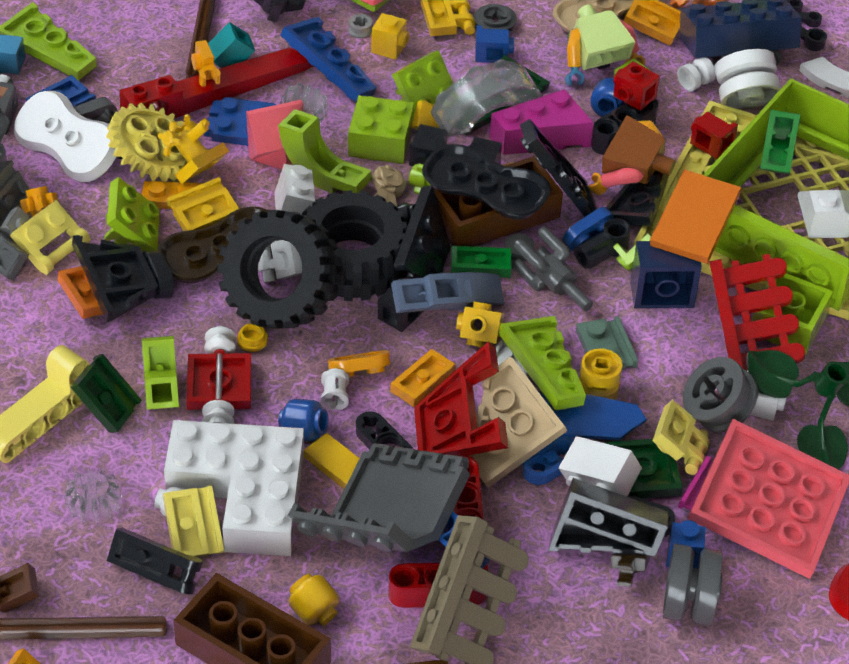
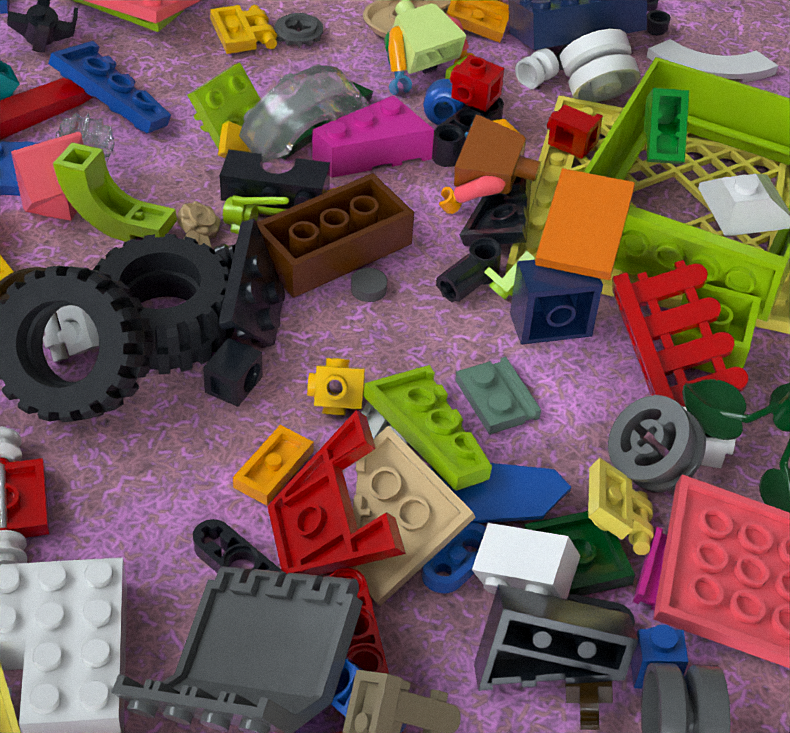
camera: 10 degrees left, 0 degrees up
yellow plate [237,323,268,352] -> none
white brick [275,164,315,215] -> none
blue head [278,399,329,442] -> none
yellow tile [304,433,360,489] -> none
white bush [321,368,349,410] -> none
light orange plate [327,350,391,379] -> none
light grey bush [348,14,373,39] -> none
lime brick [348,95,414,164] -> none
yellow brick [371,13,410,60] -> none
sand blue slope [391,272,505,313] -> none
black plate [422,144,550,219] -> none
green plate [451,246,511,278] -> none
blue brick [475,25,514,63] -> none
dark grey plant [512,226,593,311] -> none
black wing [520,119,598,217] -> none
blue plate [562,207,614,251] -> none
yellow wheel [579,348,623,400] -> none

